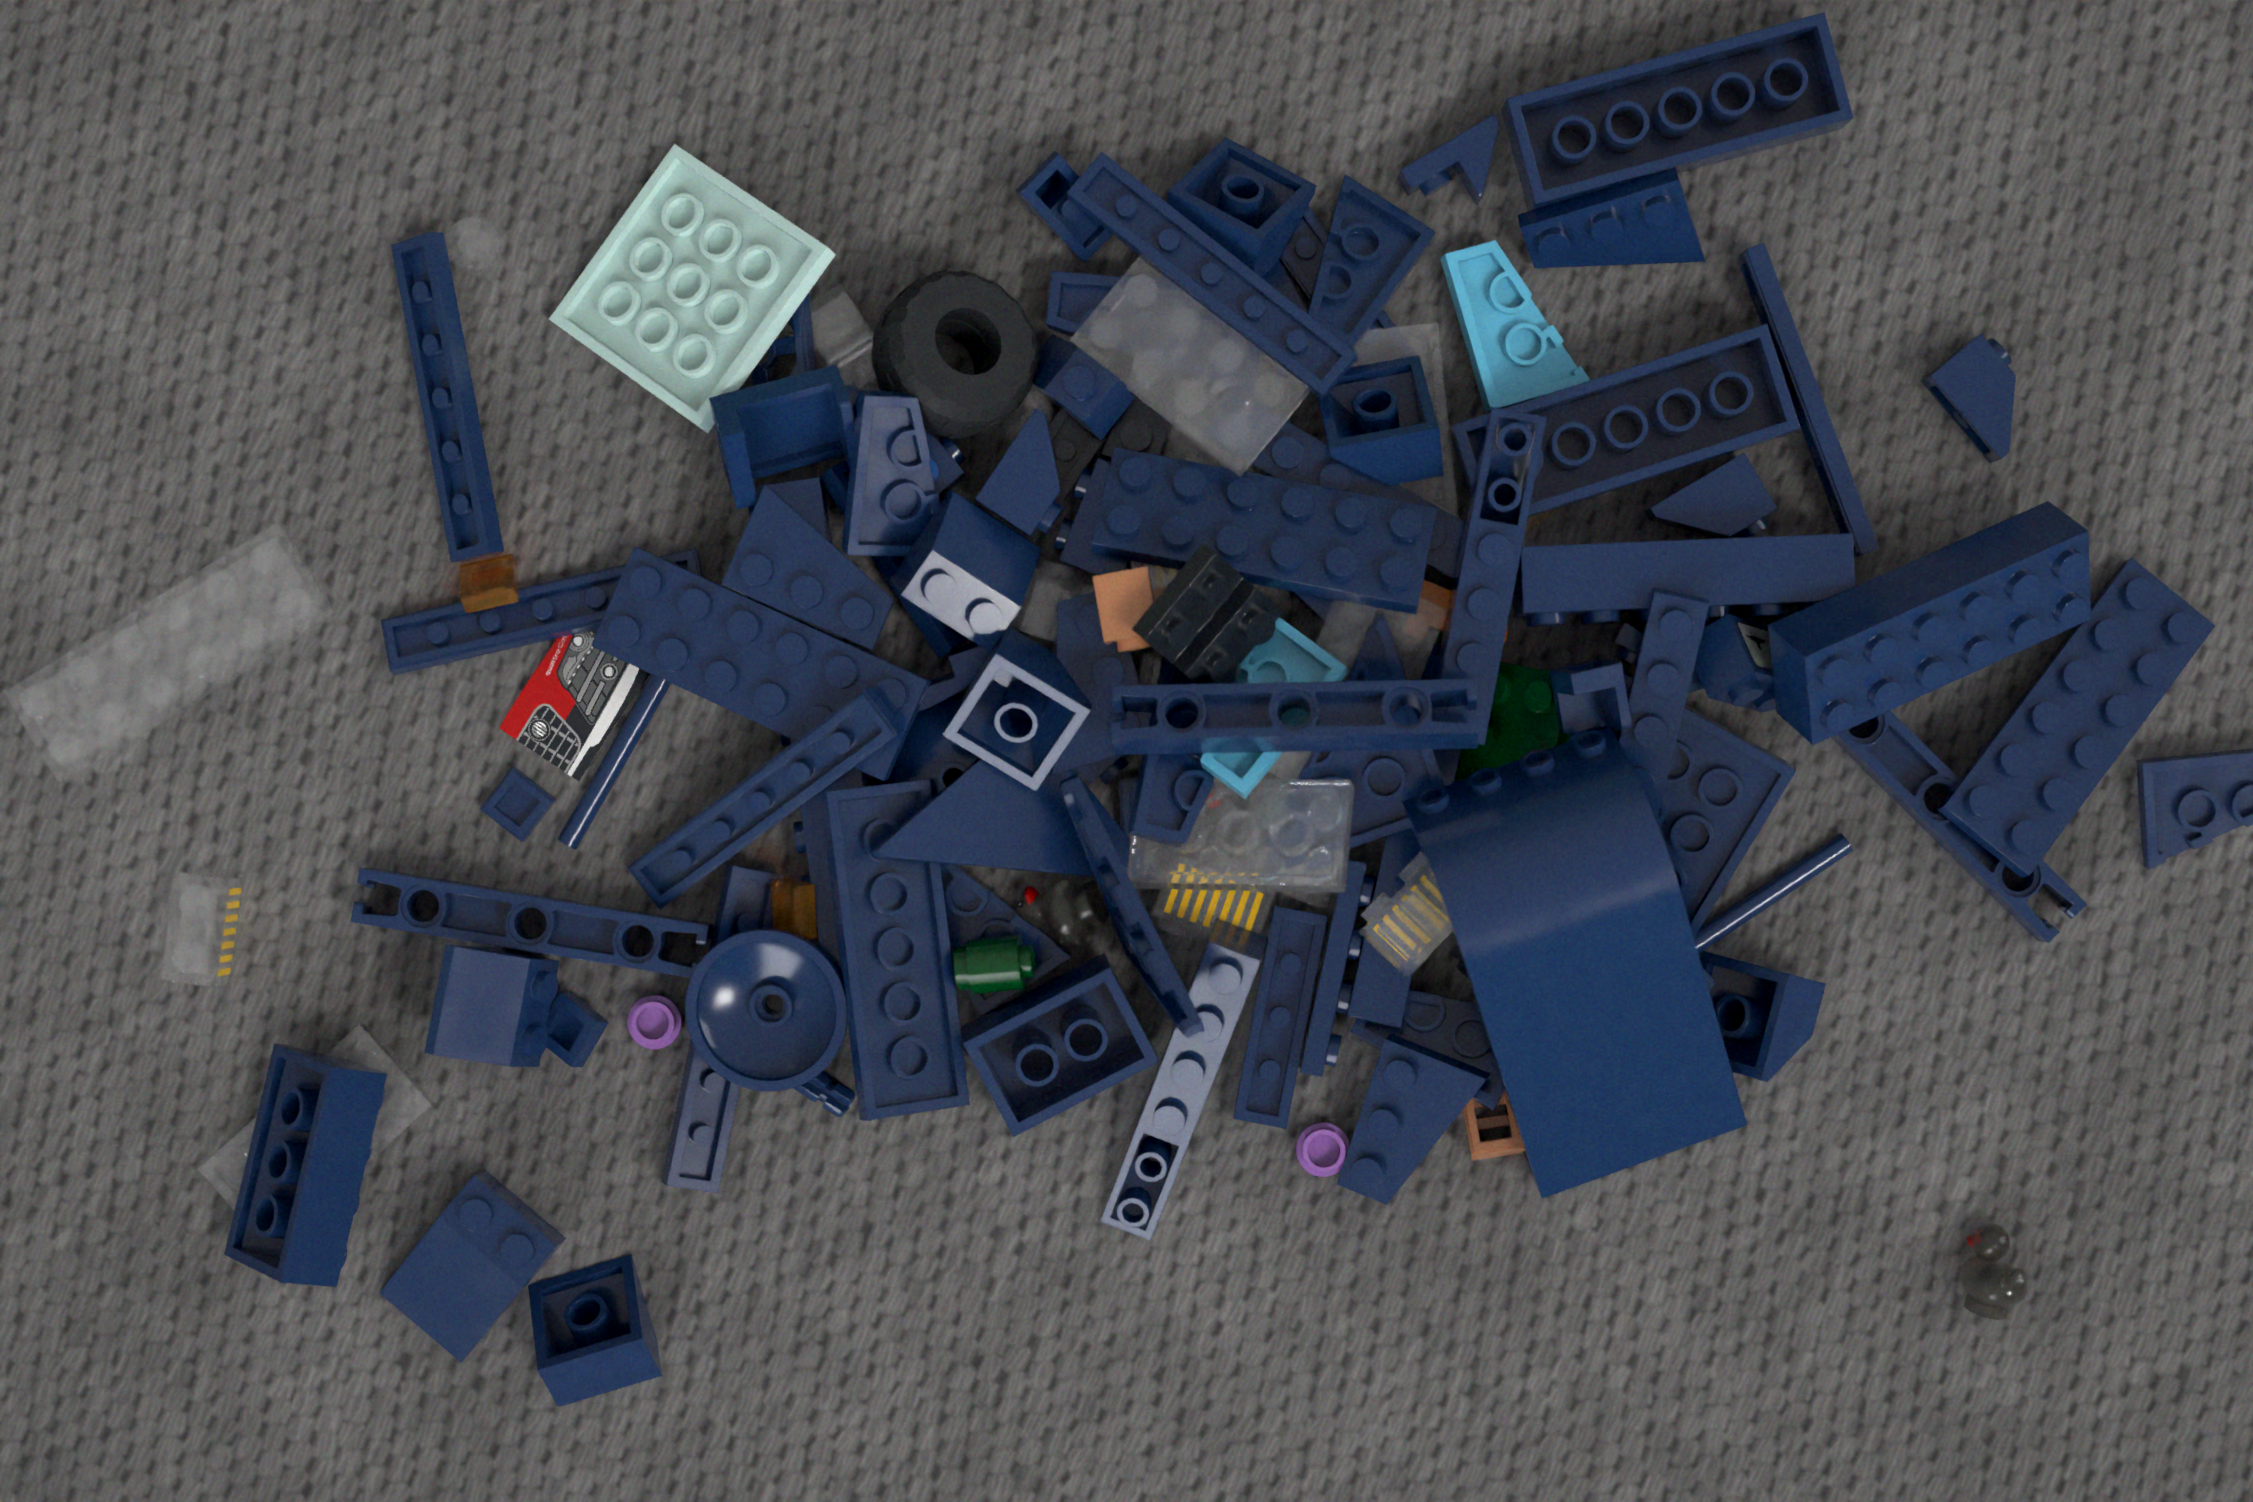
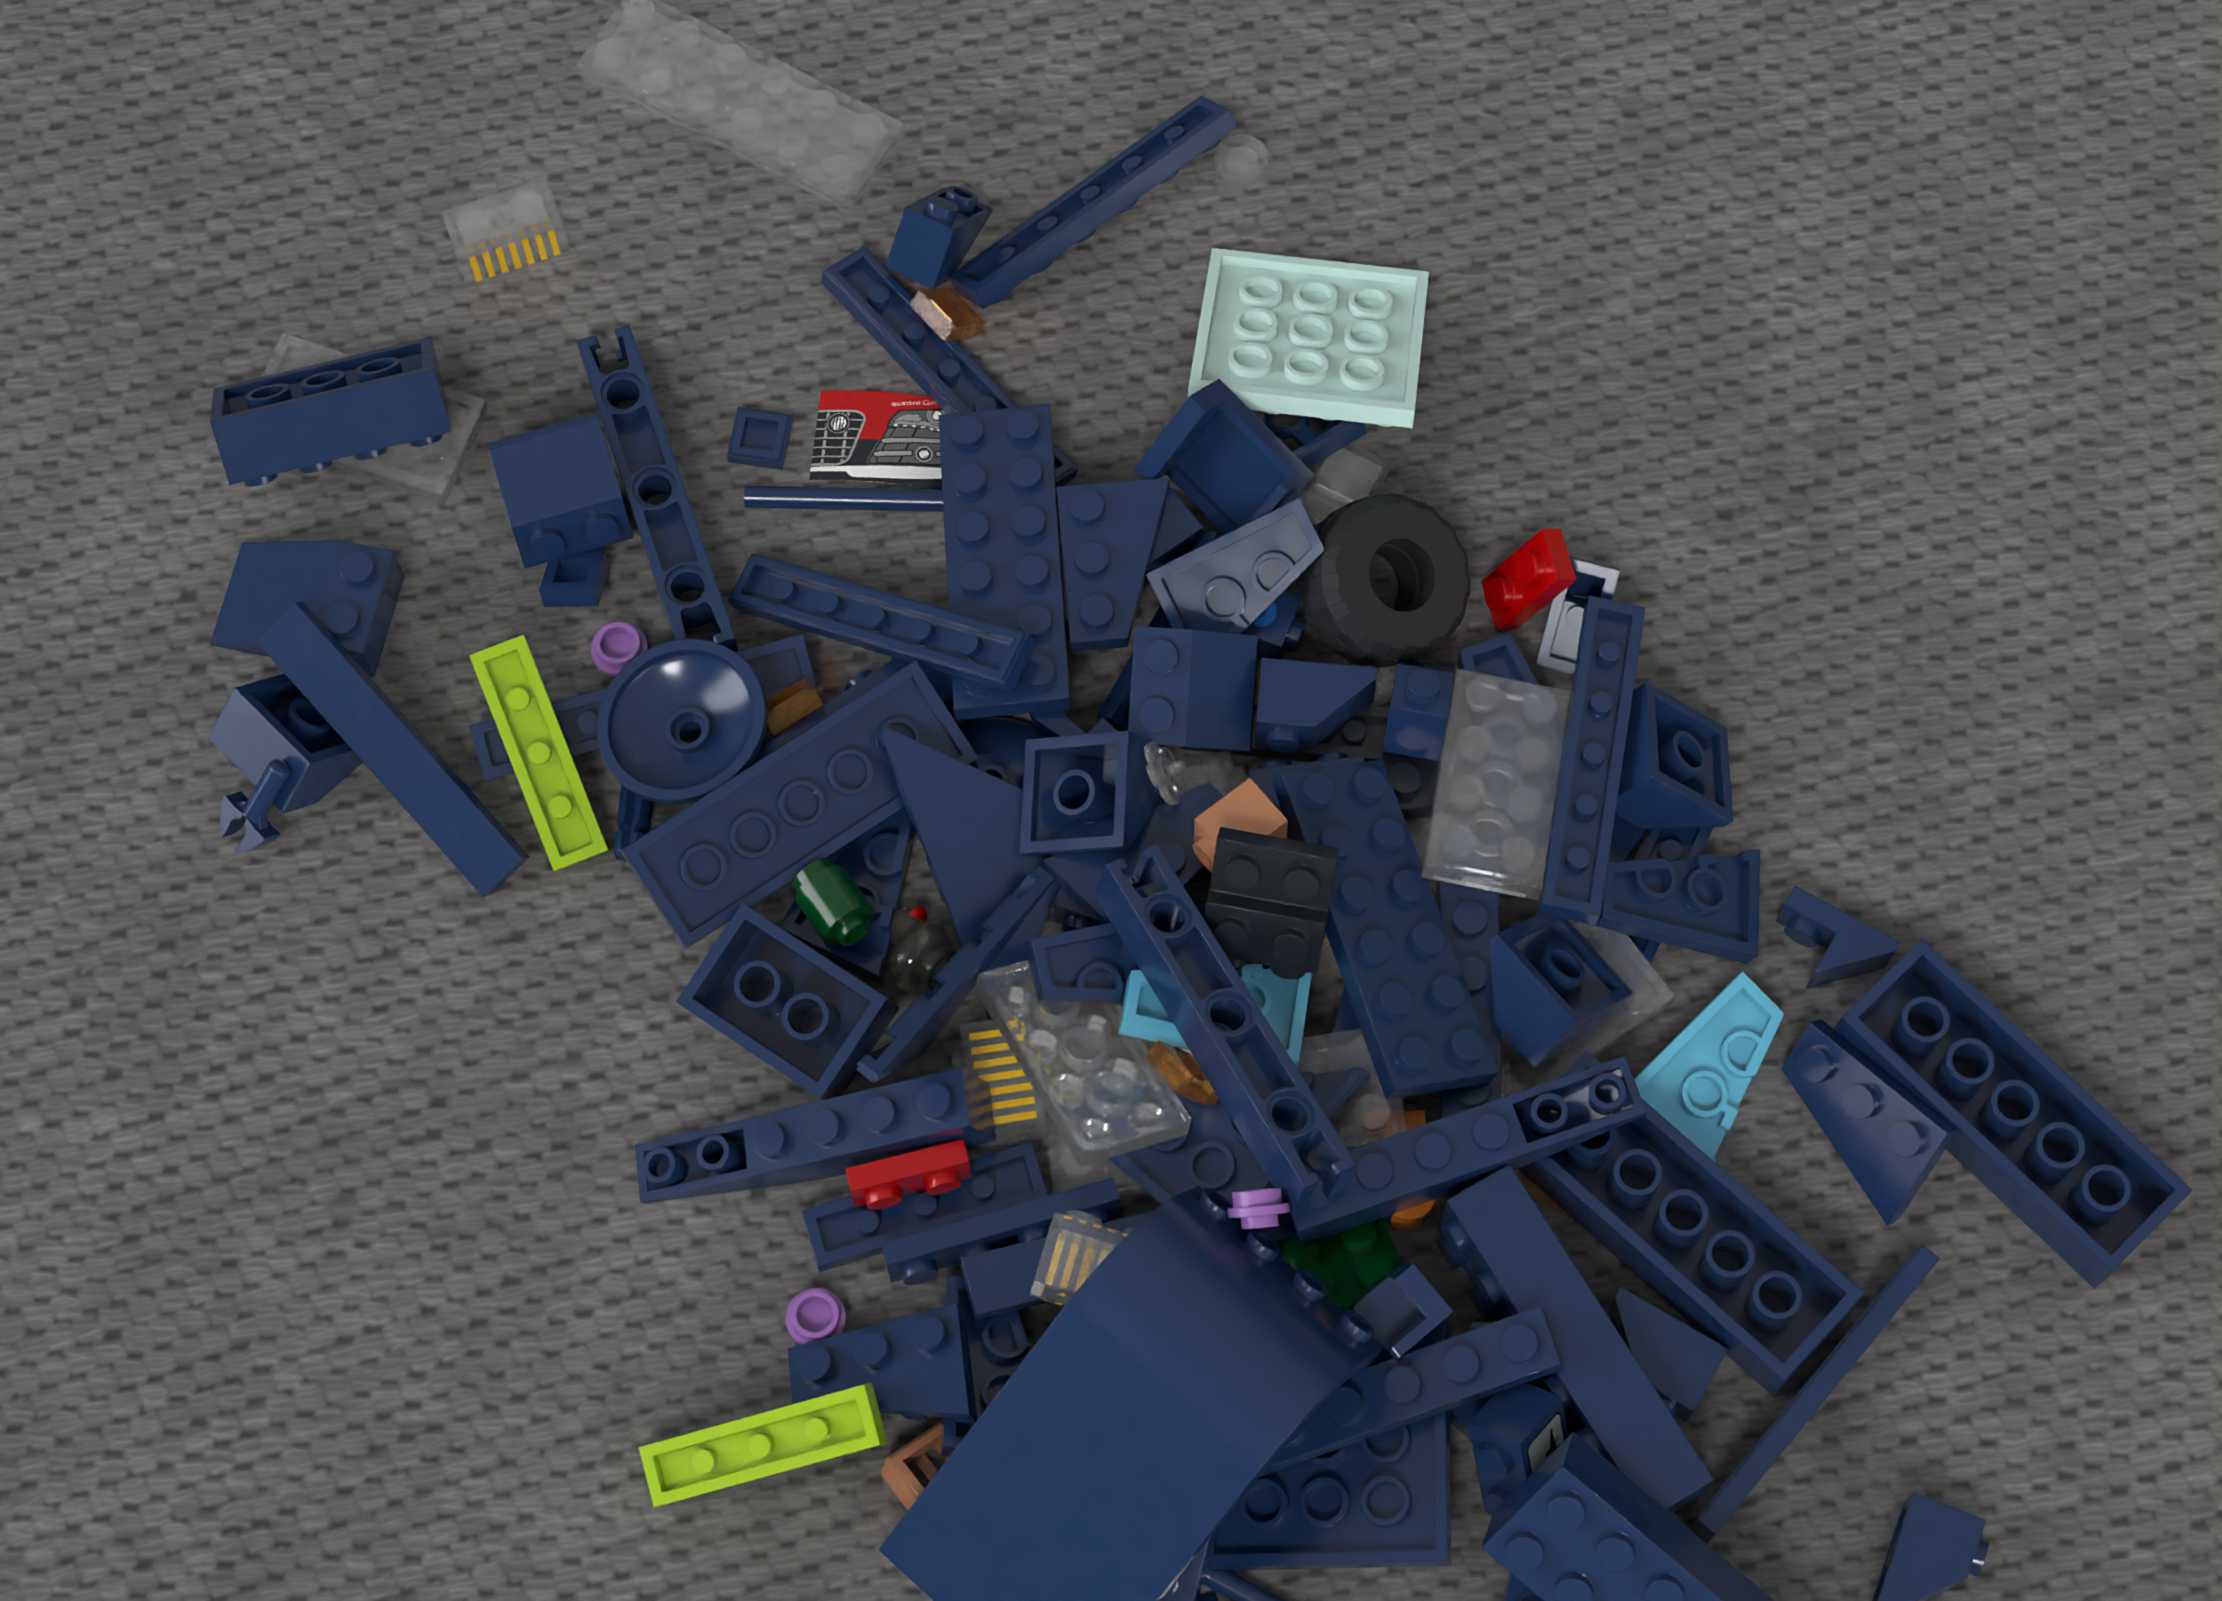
camera: 60 degrees right, 20 degrees down
none -> dark blue bar [220,759,291,853]
none -> dark blue tile [256,602,530,898]
none -> lime plate [469,634,609,872]
none -> lime plate [639,1383,888,1507]
none -> red plate [845,1139,971,1210]
none -> dark blue slope [885,186,993,289]
none -> clear plant [1144,741,1186,806]
none -> clear orange tile [1146,1040,1219,1106]
none -> medium lavender plate [1227,1187,1290,1229]
none -> red plate [1481,528,1577,632]

